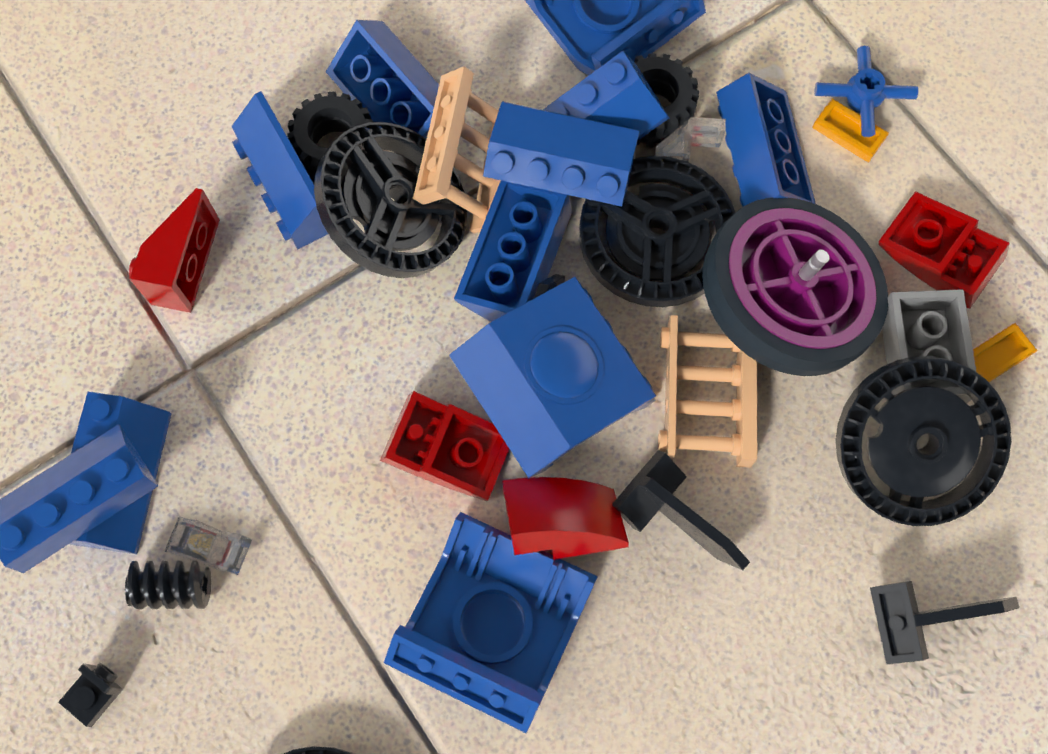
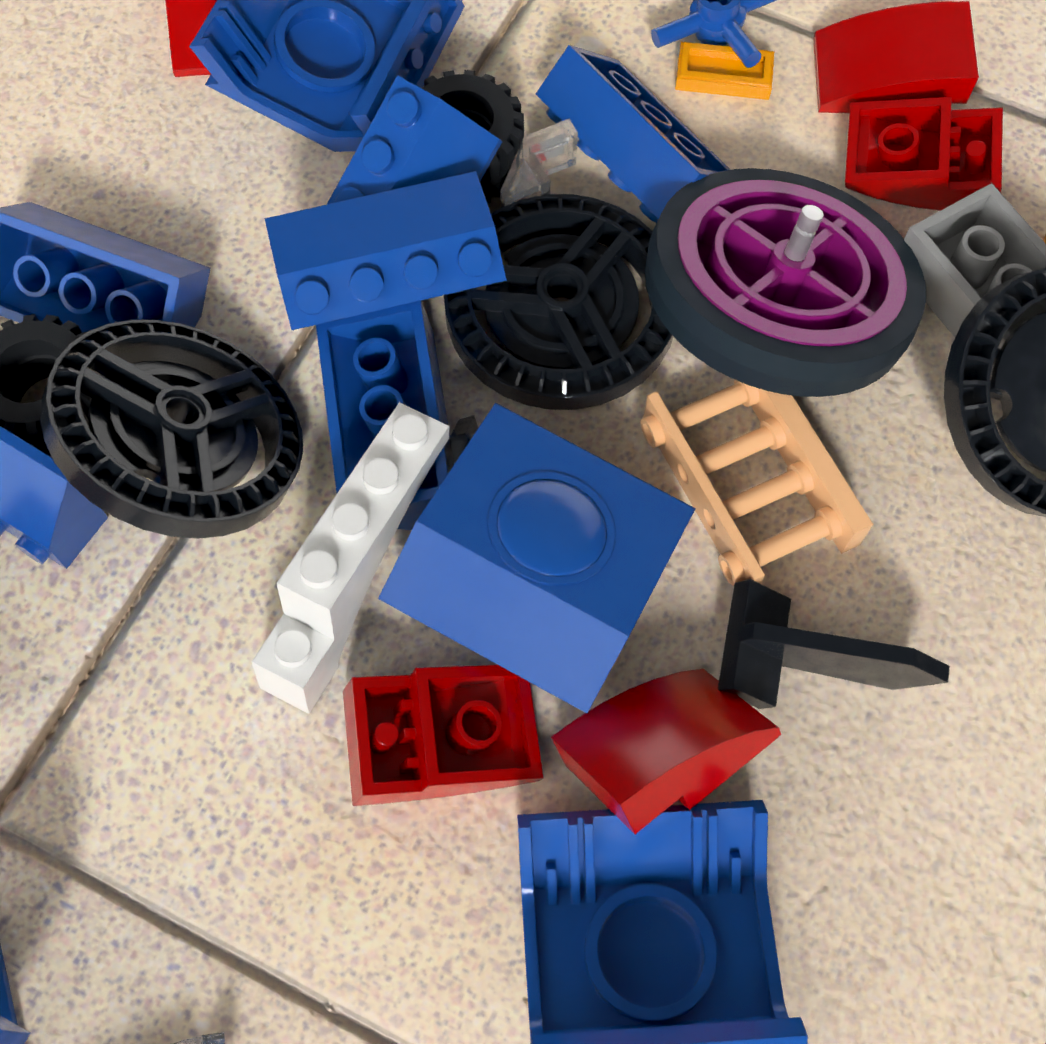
camera: 30 degrees left, 5 degrees down
light nougat fence [413,66,520,234] -> none
none -> white arch [252,402,449,714]
none -> red slope [814,1,979,113]

